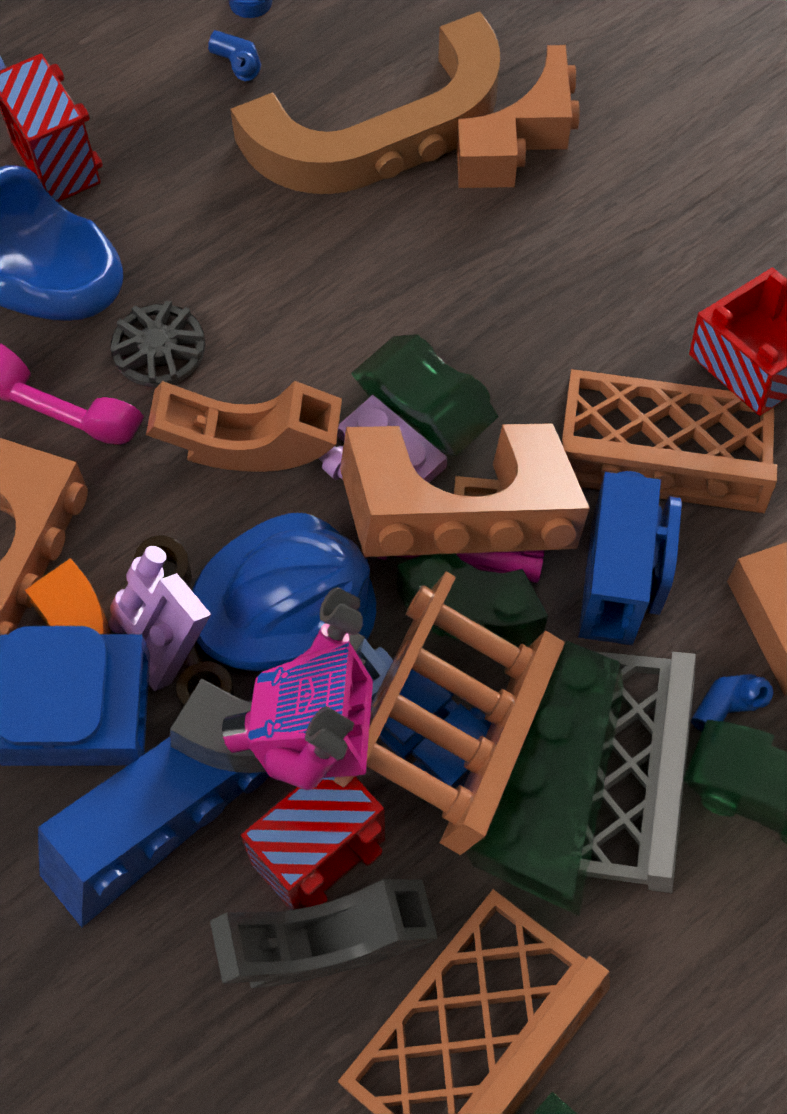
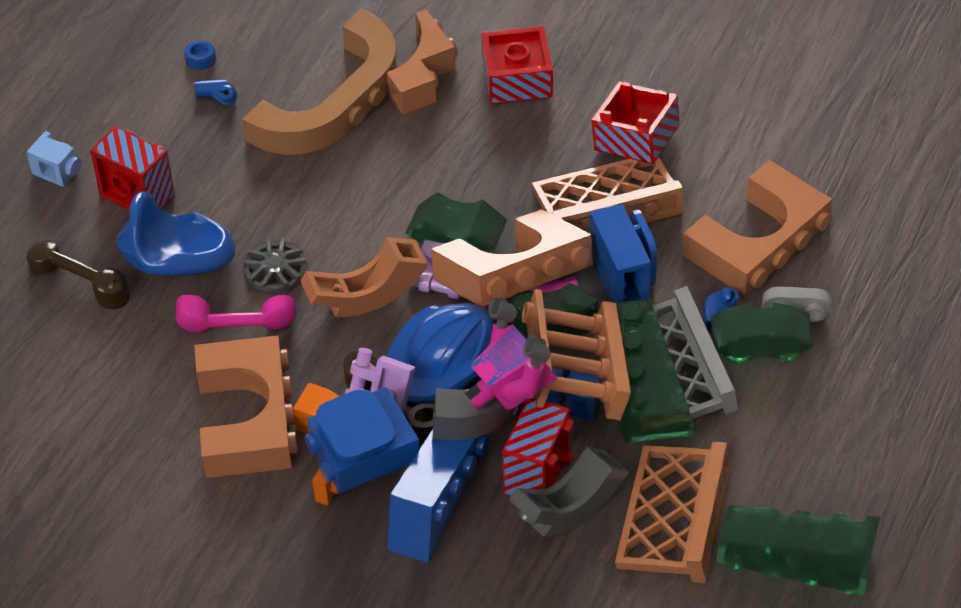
camera: 25 degrees left, 15 degrees down
none -> red container [481,26,553,104]

